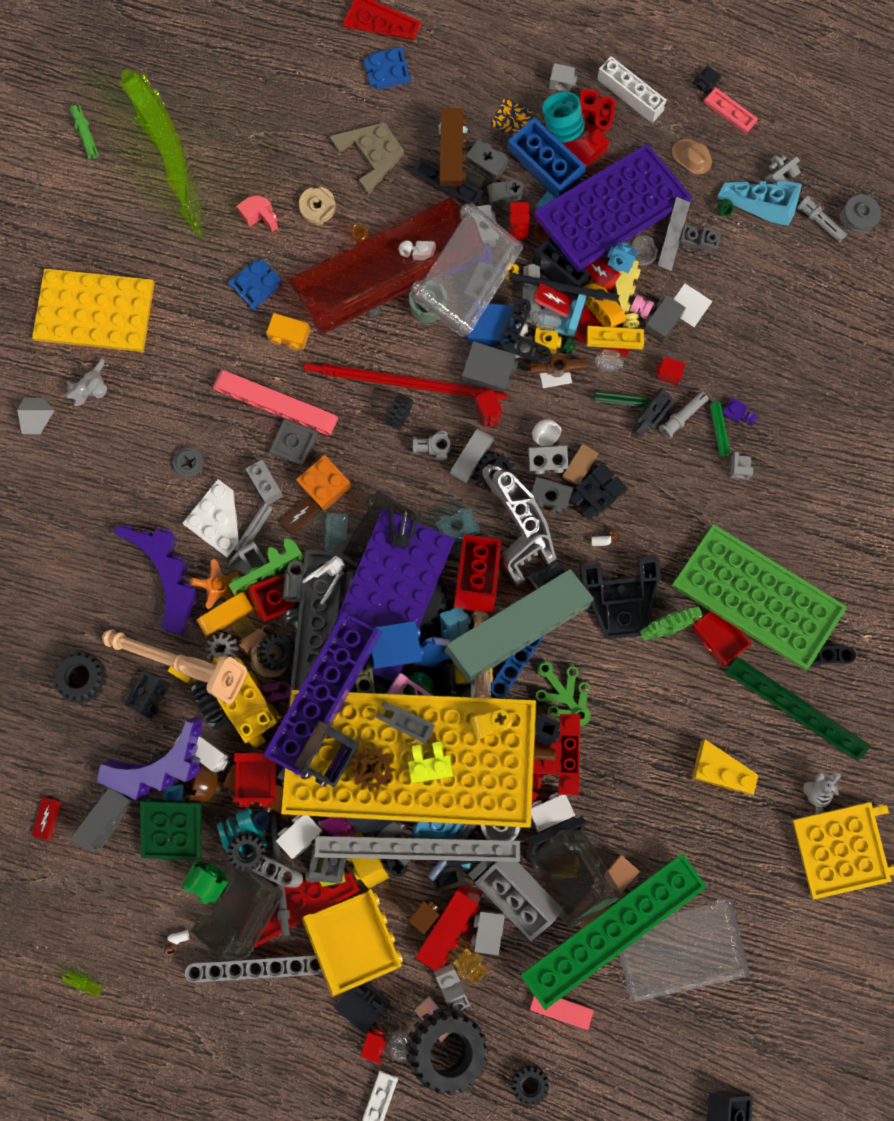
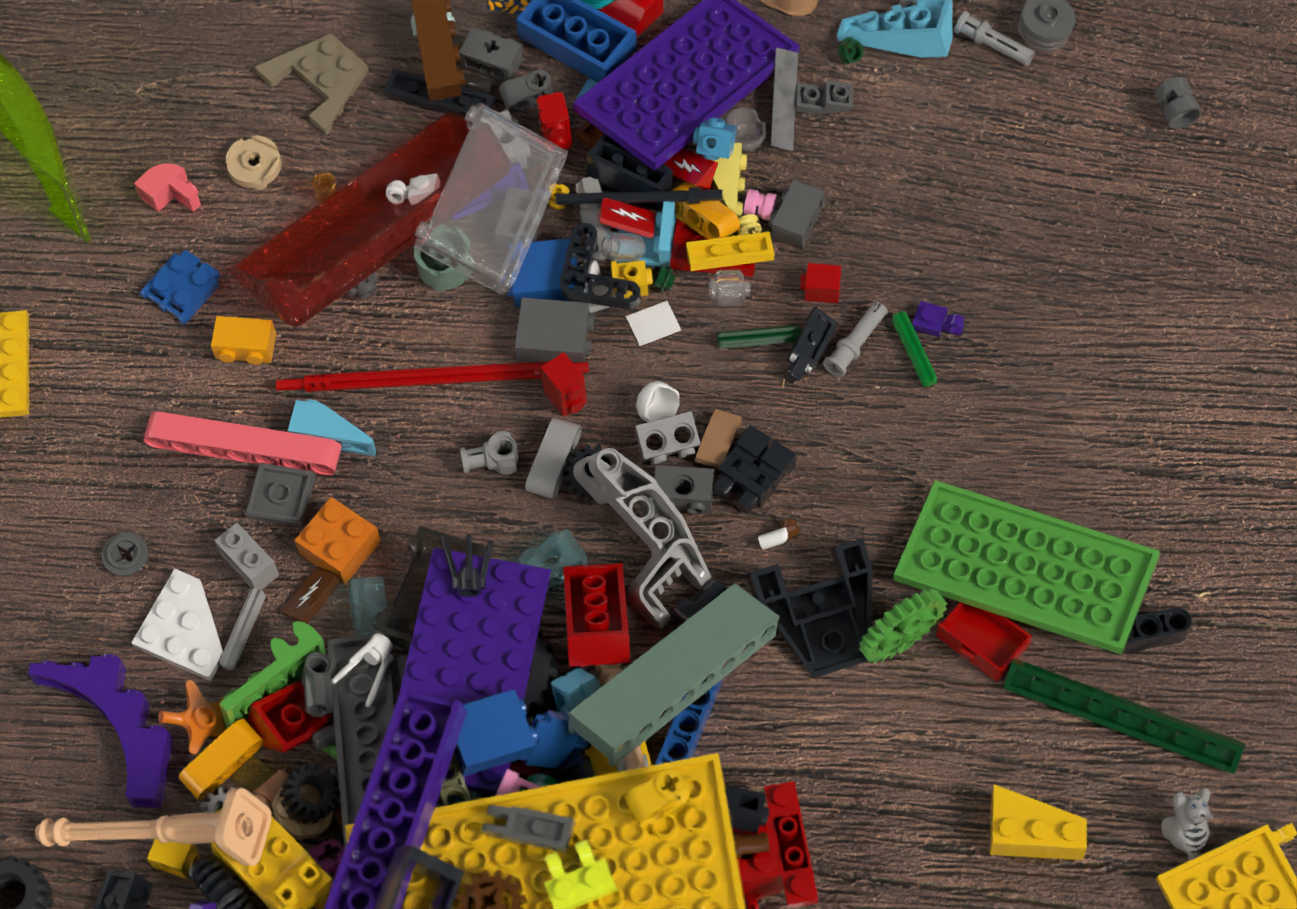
camera: 10 degrees left, 15 degrees down
light grey slope [225,542,267,575] -> none
black tyre [385,393,413,430] -> none
reddish brown pin [529,355,587,378] -> none
bright green plant [535,661,590,726] -> none
white sticker [674,284,712,327] -> none
light grey panel [730,452,753,480] -> none
none -> medium azure slope [288,399,376,456]

